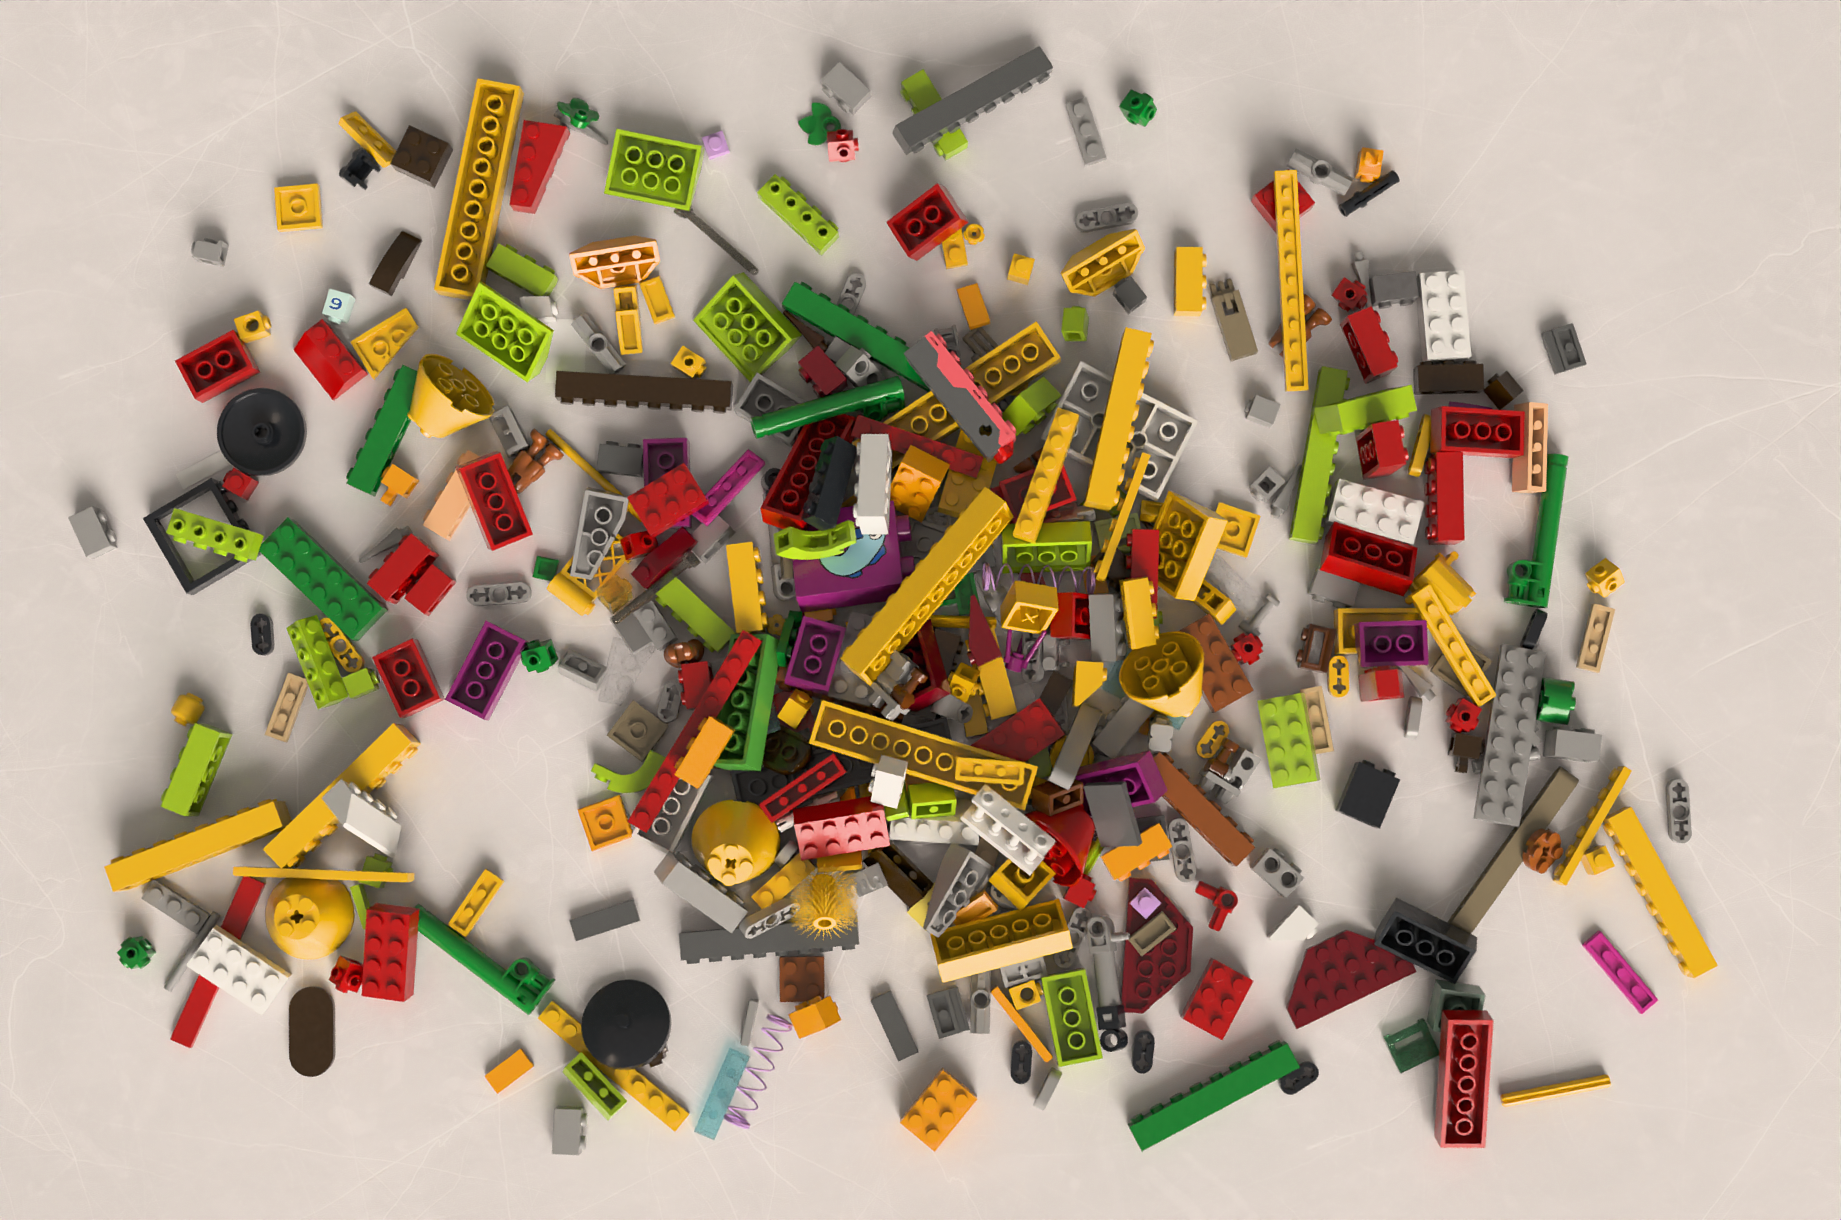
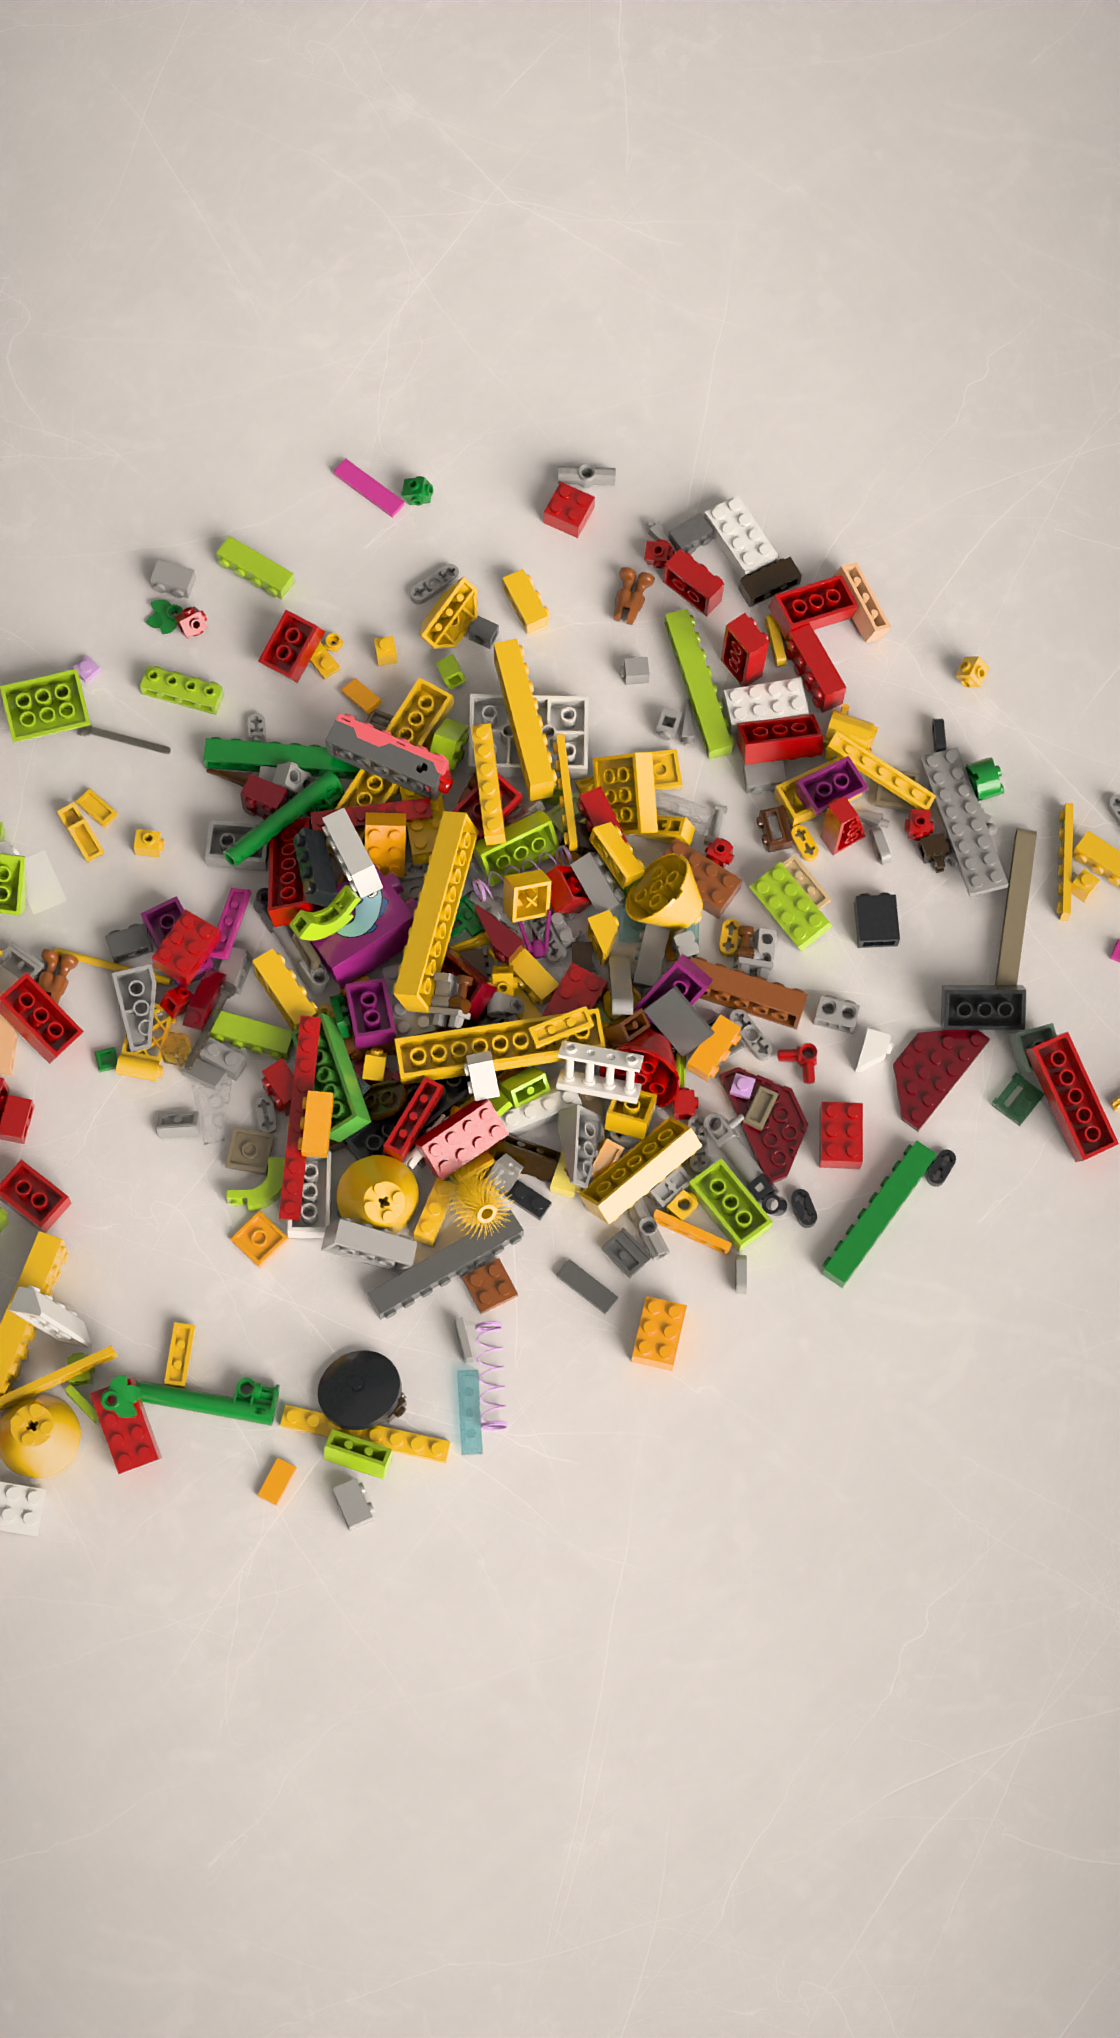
camera: 30 degrees left, 15 degrees down
dark brown tile [289,986,335,1077] -> none
red brick [329,955,363,993] -> none
magenta brick [445,621,528,721] -> none
light grey beam [466,582,532,606] -> none
green brick [521,639,558,673] -> none
dark brown brick [555,371,733,414] -> none
light orange wedge [569,235,660,289] -> none
dark grey tile [569,900,640,941] -> none
light grey piece [571,313,627,374] -> none
dark orange piece [664,639,704,669] -> none
lime slope [693,272,802,383] -> none
light grey beam [739,896,800,939] -> none
light grey beam [774,840,799,869] -> none
light orange brick [788,995,841,1039] -> none
dark grey brick [892,46,1054,155] -> none
black beam [1010,1040,1032,1084] -> none
light grey plate [1066,97,1106,166] -> none
dark tan hinge [1209,278,1258,362] -> none
yellow plate [1273,170,1309,392] -> none
lime brick [1314,385,1417,436] -> none
black pin [1338,170,1400,217] -> none
light orange brick [1355,147,1384,183] -> none
dark brown brick [1483,371,1524,410] -> none
green piece [1504,454,1569,609] -> none
dark orange plate [1522,828,1563,874] -> none
dark grey plate [1541,323,1587,375] -> none
light grey brick [1543,726,1602,762] -> none
tan plate [1576,603,1615,673] -> none
none -> green plate [100,1375,143,1418]
none -> dark pink tile [333,458,405,518]
none -> black plate [506,1180,552,1220]

